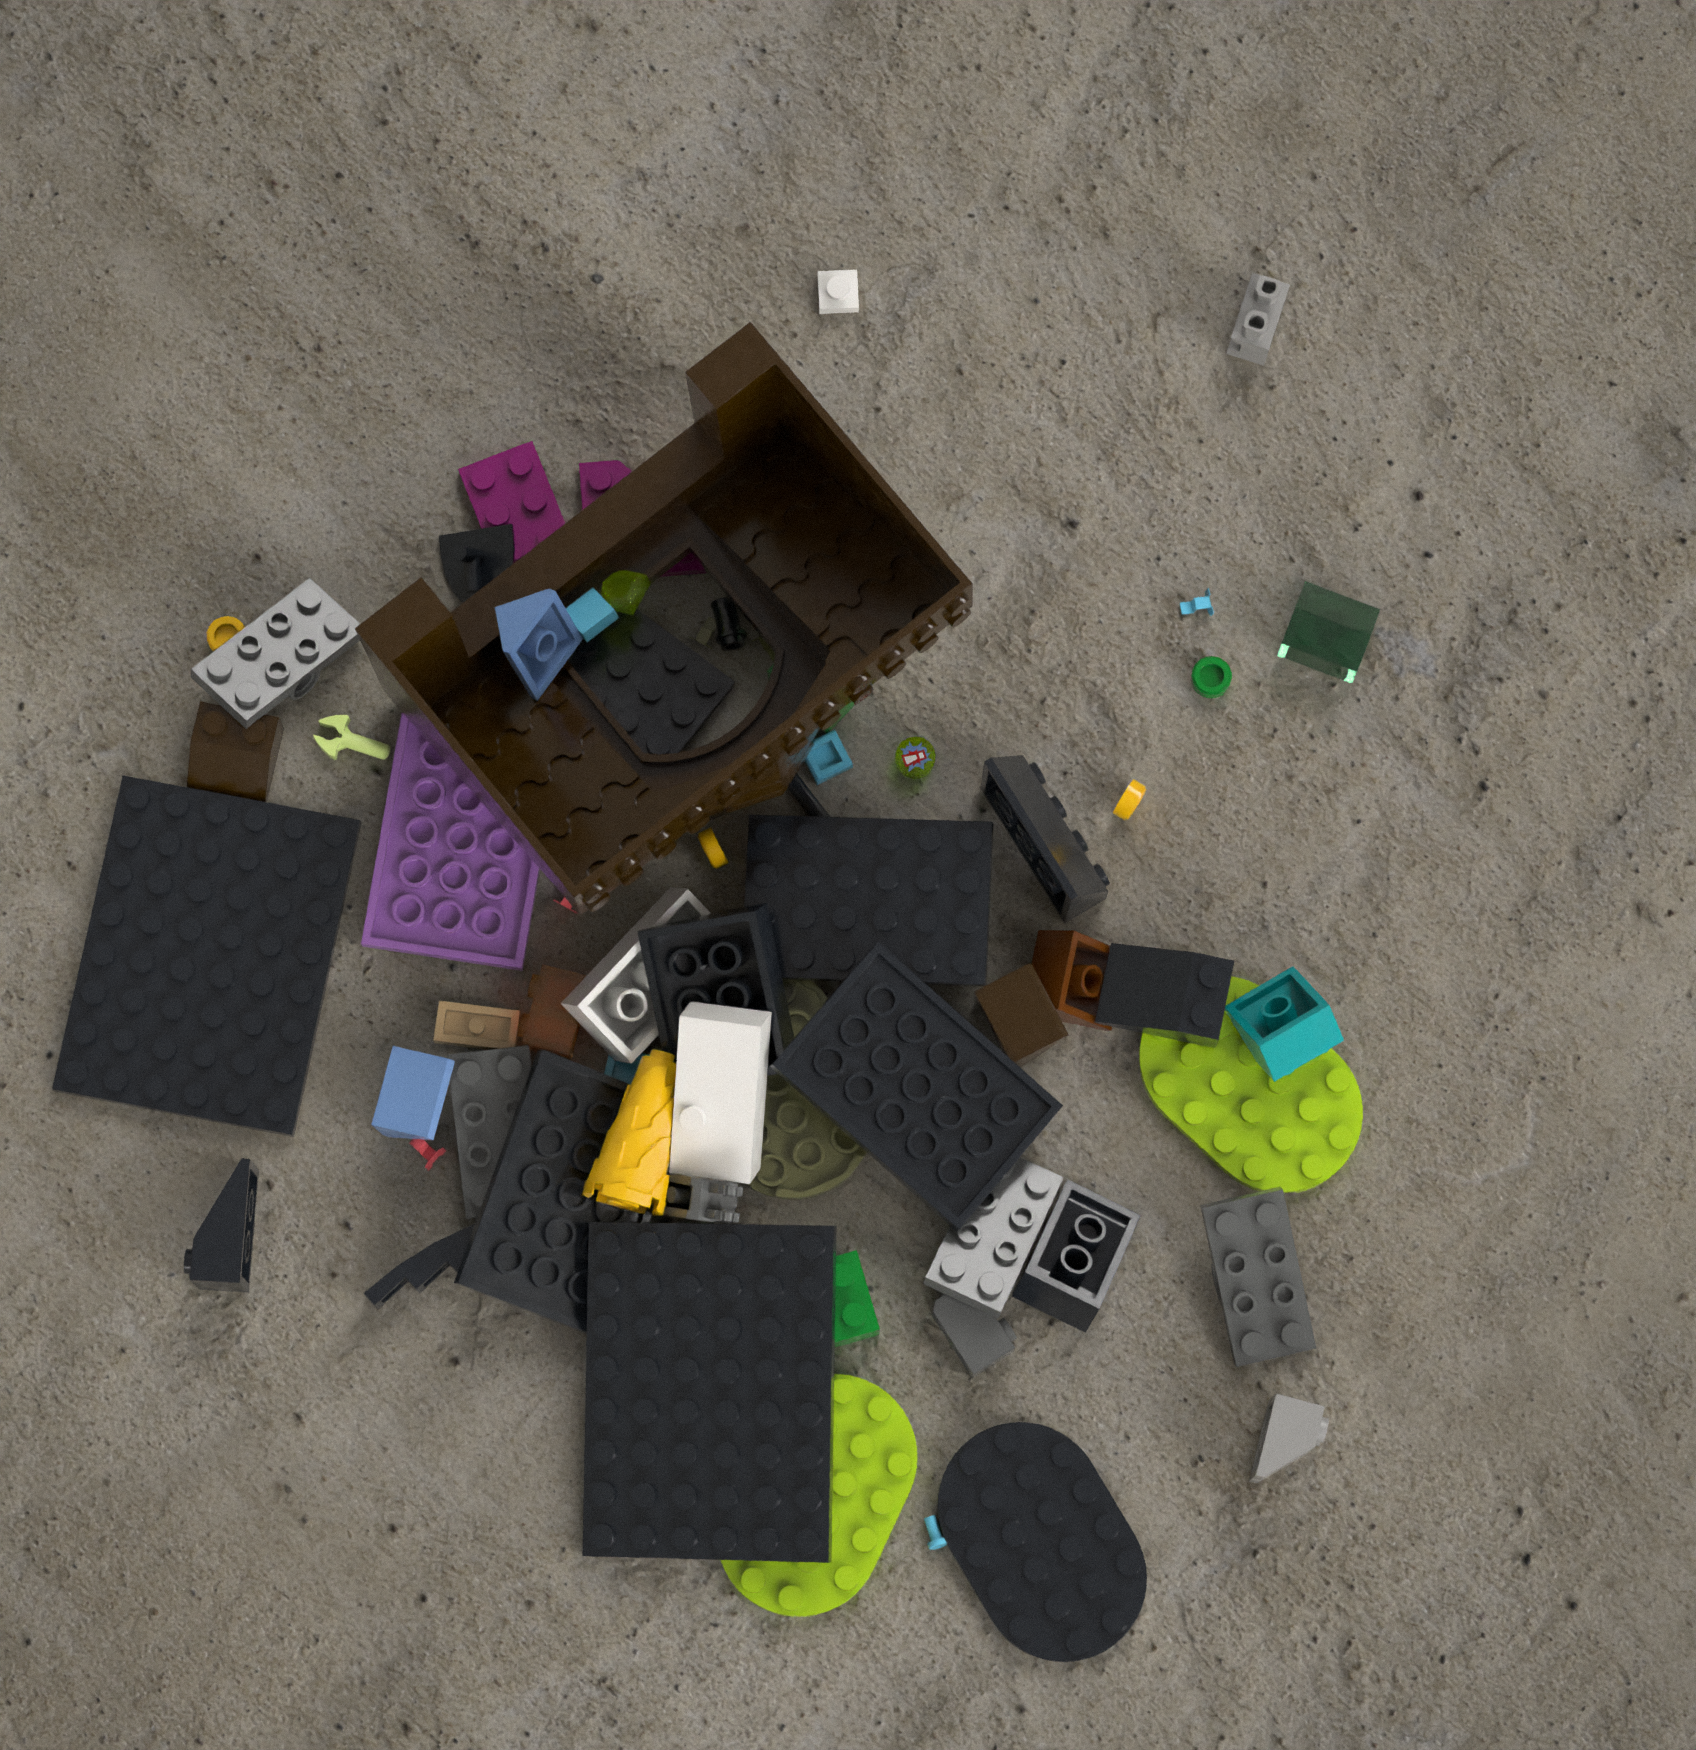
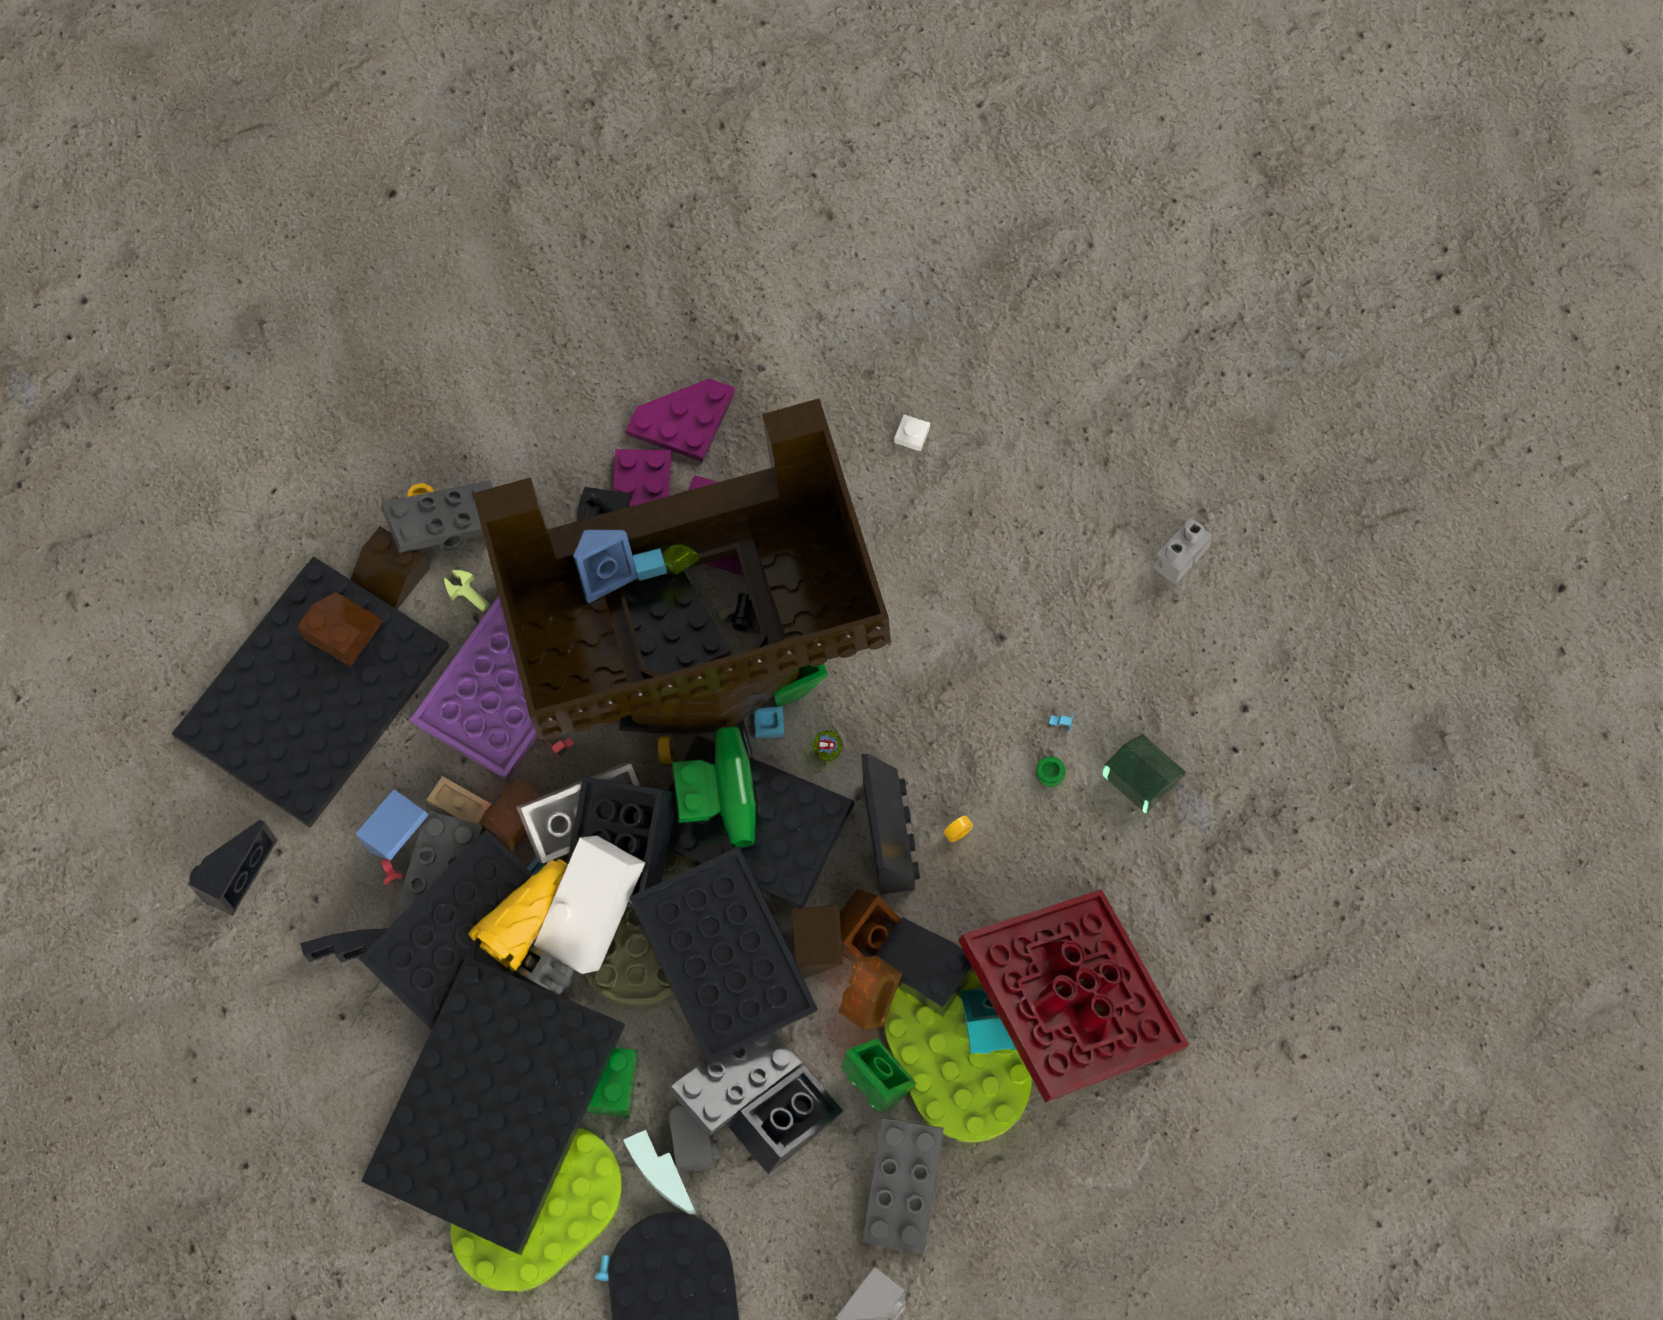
camera: 30 degrees right, 10 degrees down
none -> reddish brown slope [297,592,383,667]
none -> light aqua slope [623,1130,696,1216]
none -> magenta plate [626,379,735,462]
none -> green plate [672,727,756,847]
none -> clear orange piece [838,956,902,1030]
none -> green slope [841,1038,917,1113]
none -> dark red plate [958,889,1189,1103]

